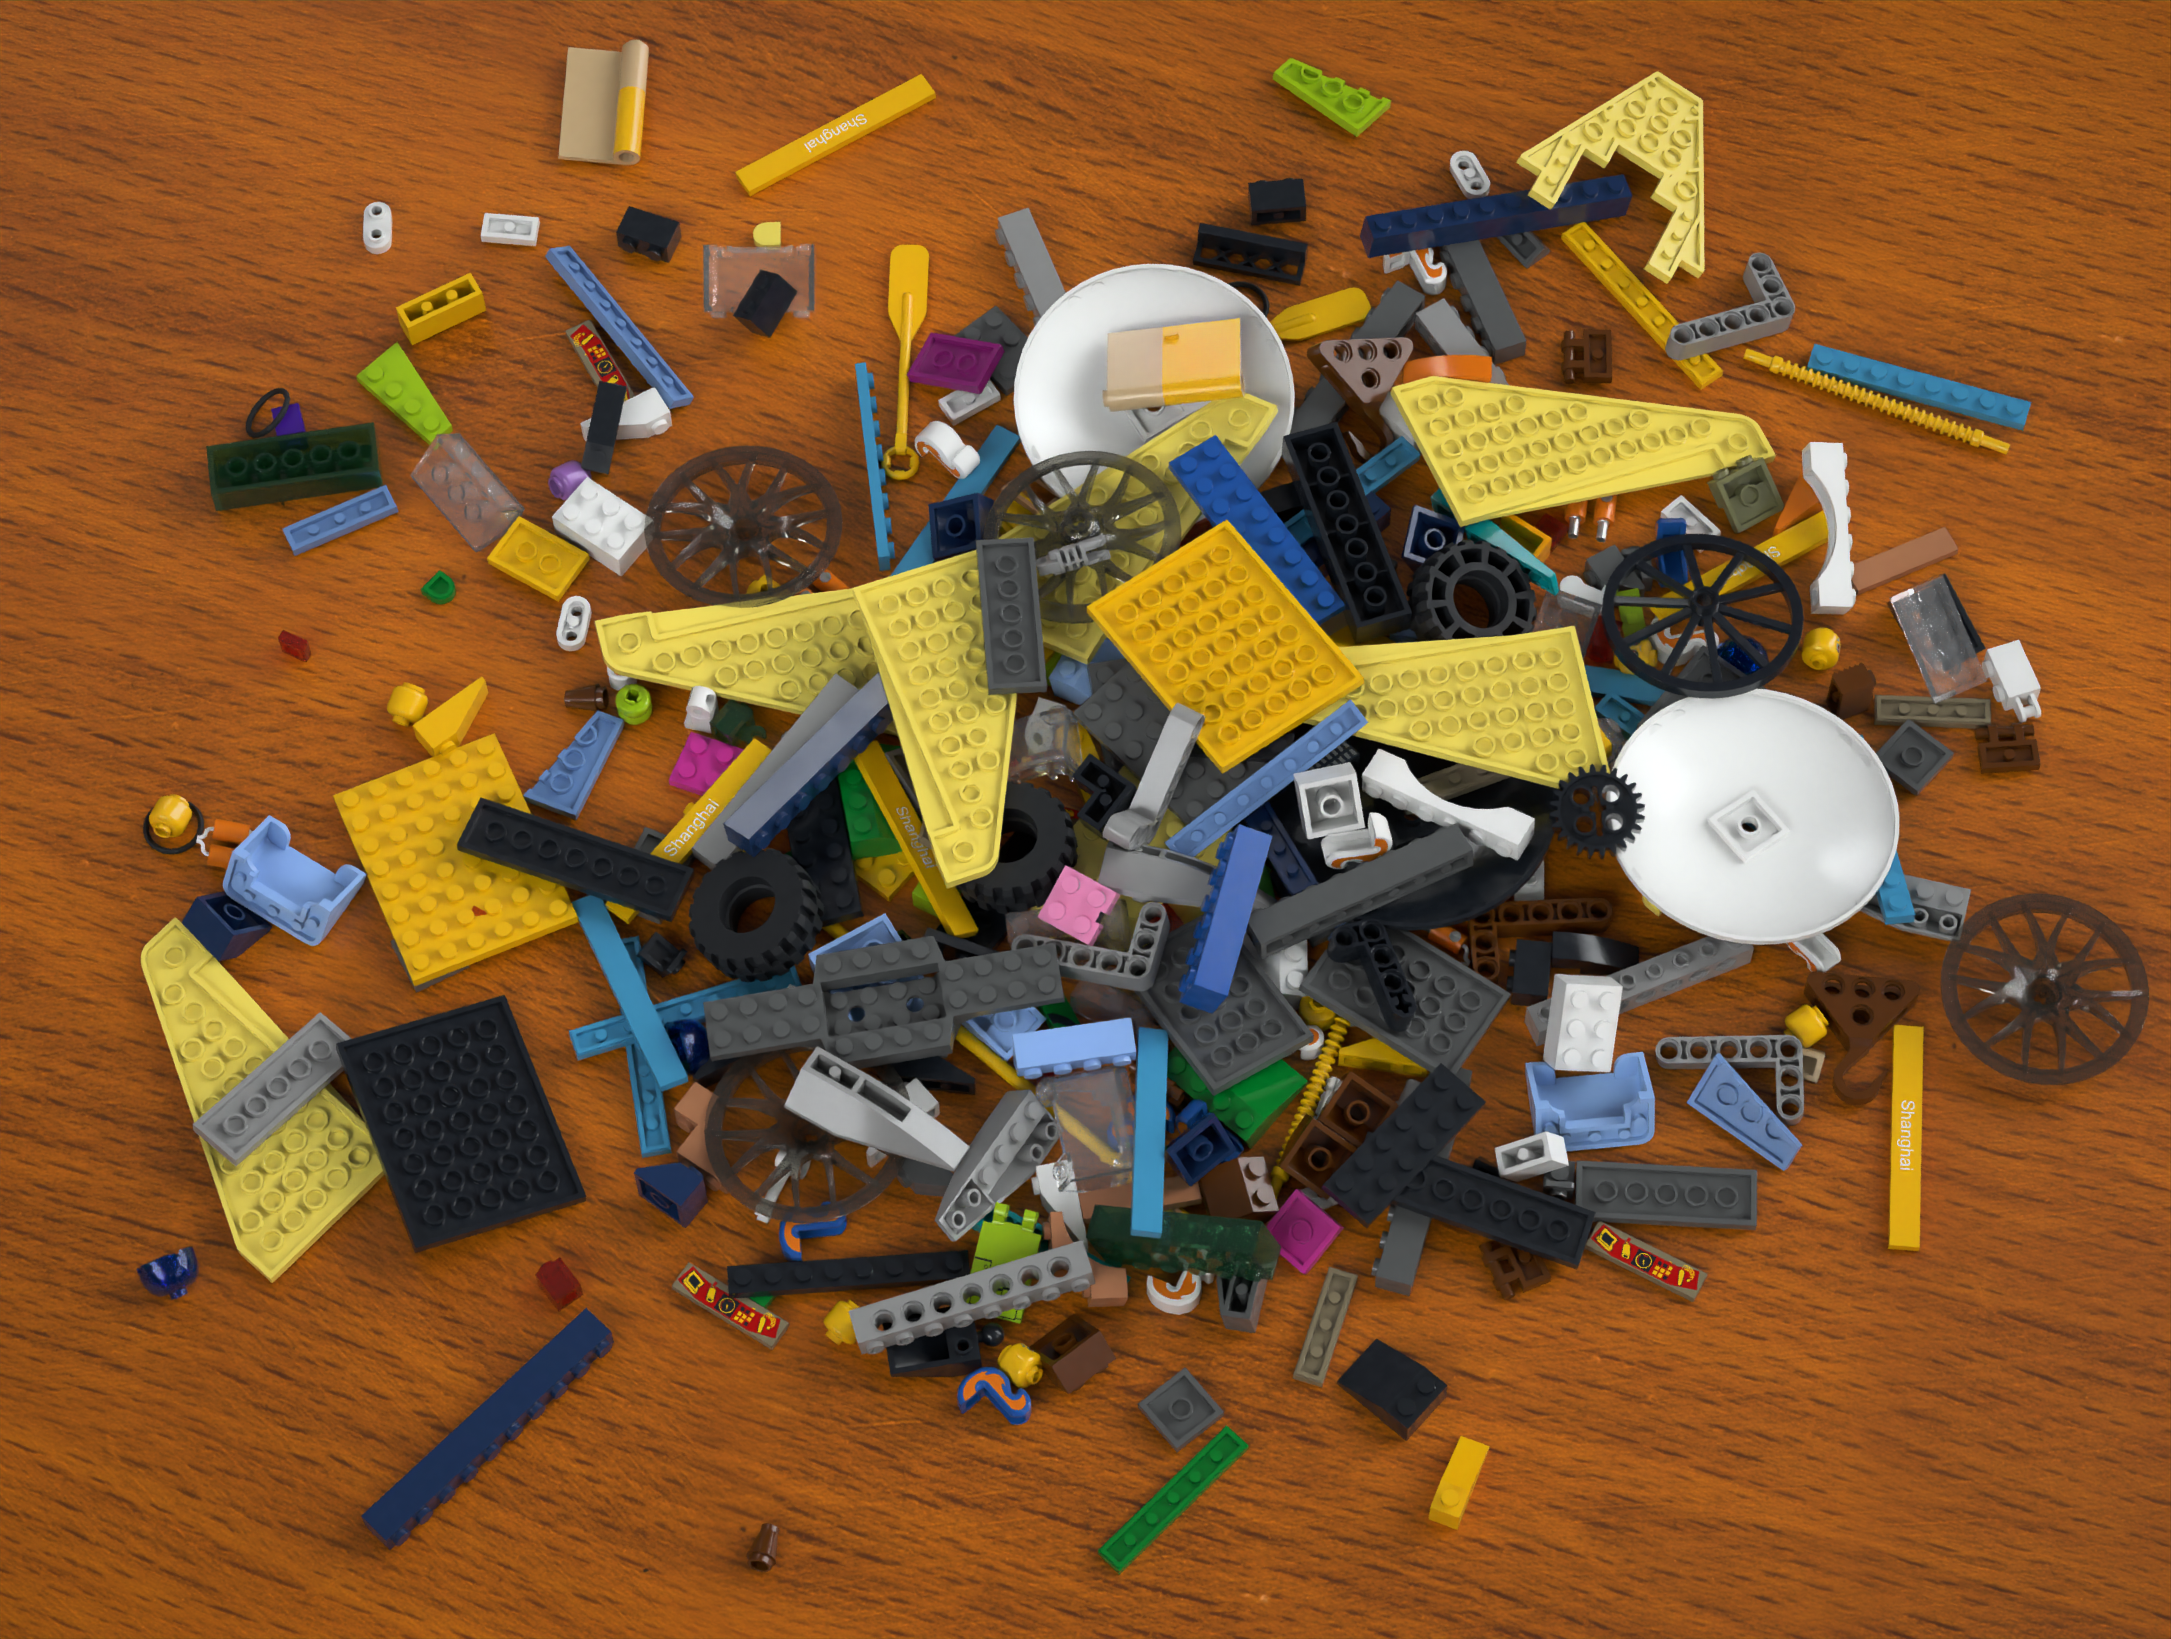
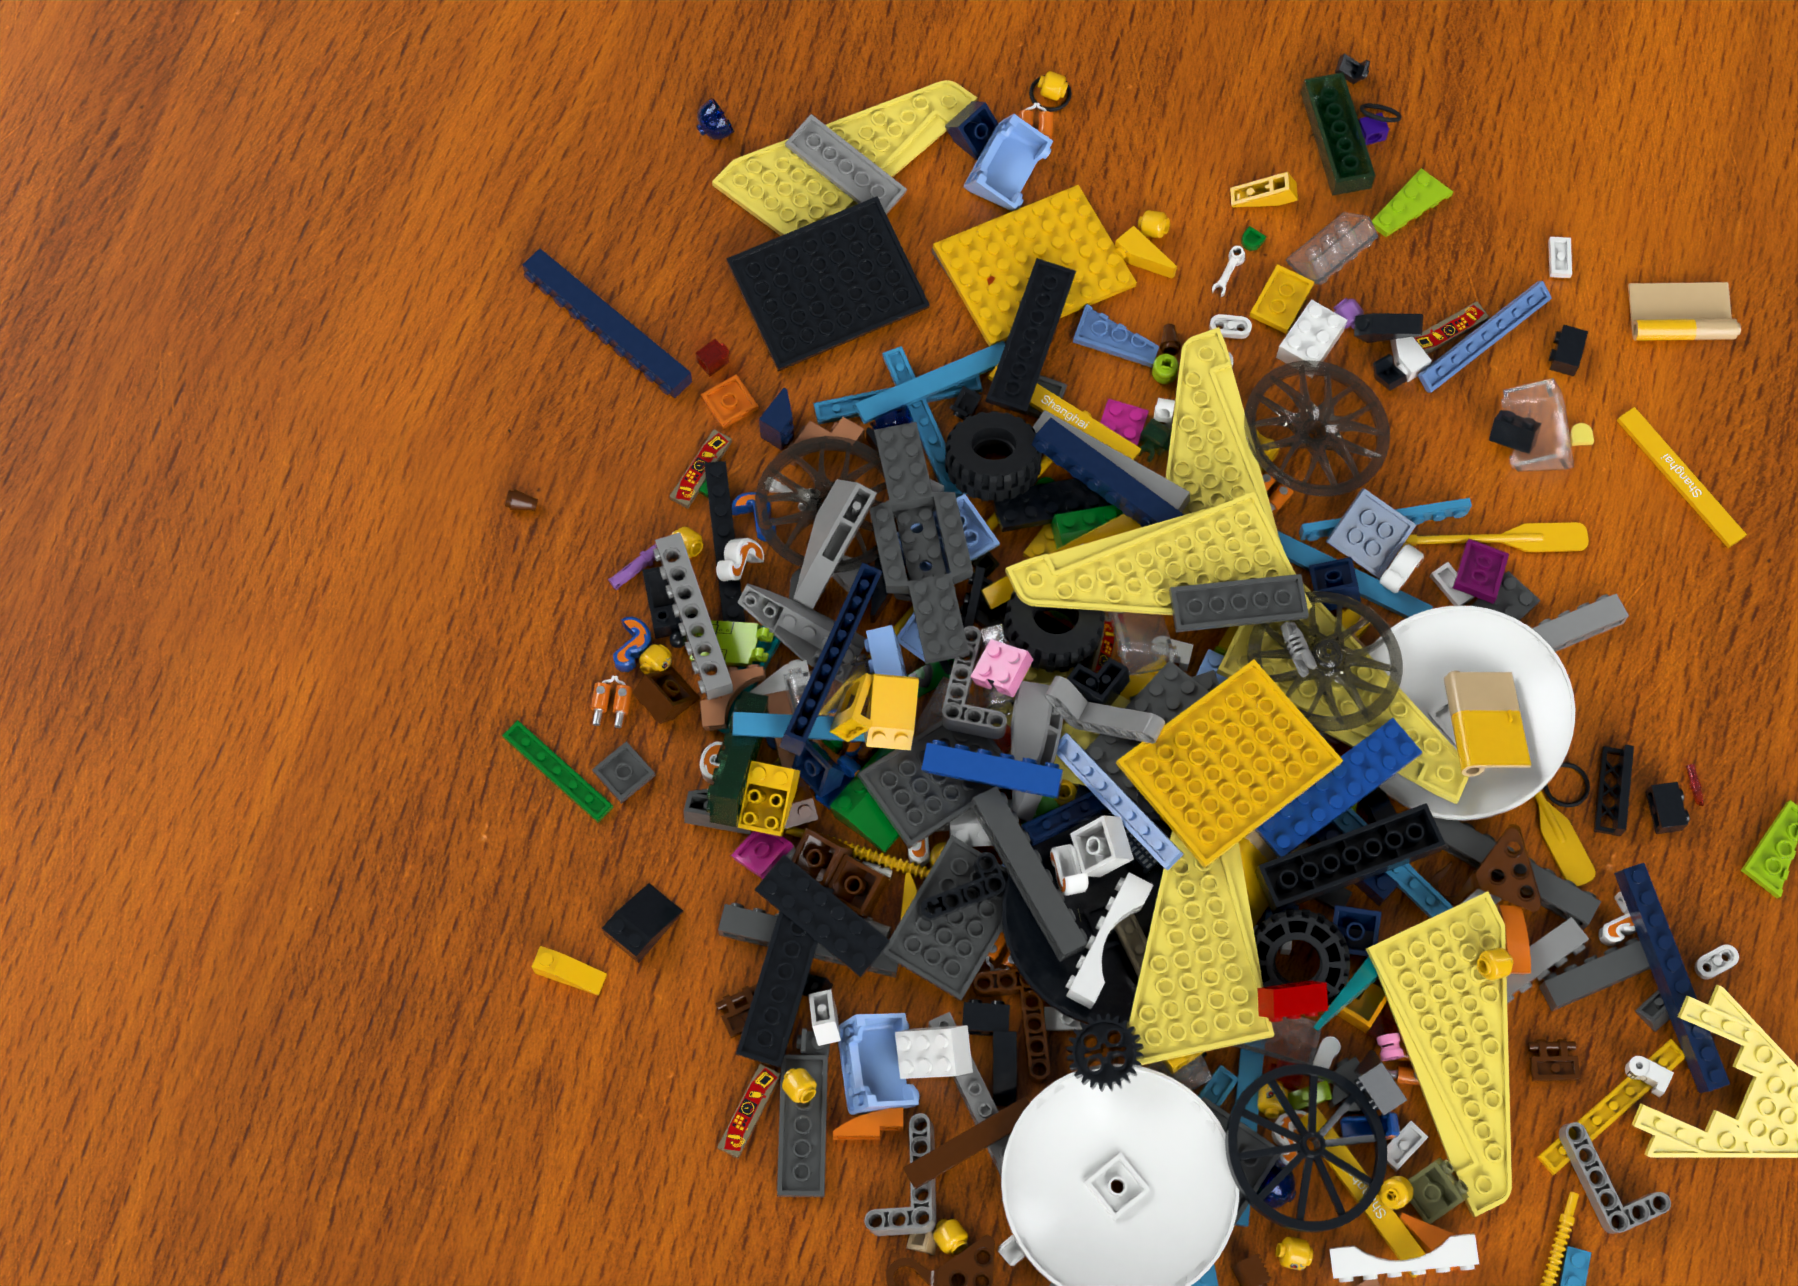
camera: 85 degrees right, 5 degrees up
clear red tile [278,630,311,662] -> none
medium blue plate [282,485,398,556] -> none
white plate [363,202,392,254] -> none
yellow brick [396,273,486,345] -> none
dark tan tile [1293,1267,1358,1387] -> none
medium blue wing [1687,1053,1802,1171] -> none
none -> orange piece [591,676,633,728]
none -> medium lavender pin [608,544,656,590]
none -> orange tile [700,374,759,429]
none -> white animal [716,538,764,581]
none -> yellow slope [737,761,800,837]
none -> dark blue brick [779,562,882,756]
none -> yellow head [782,1068,817,1103]
none -> yellow window [829,673,873,742]
none -> orange slope [833,1108,903,1140]
none -> yellow slope [863,674,919,750]
none -> reddish brown tile [903,1096,1030,1189]
none -> white brick [1212,246,1245,297]
none -> yellow slope [1230,172,1298,208]
none -> red brick [1257,981,1328,1022]
none -> sand blue plate [1326,488,1416,579]
none -> black bracket [1335,53,1370,85]
none -> slope [1354,1049,1407,1115]
none -> black bracket [1373,354,1407,391]
none -> bright pink wheel [1376,1033,1404,1061]
none -> yellow head [1379,1176,1414,1209]
none -> yellow head [1477,948,1513,980]
none -> white leg [1625,1056,1674,1097]
none -> clear red piece [1686,764,1704,806]

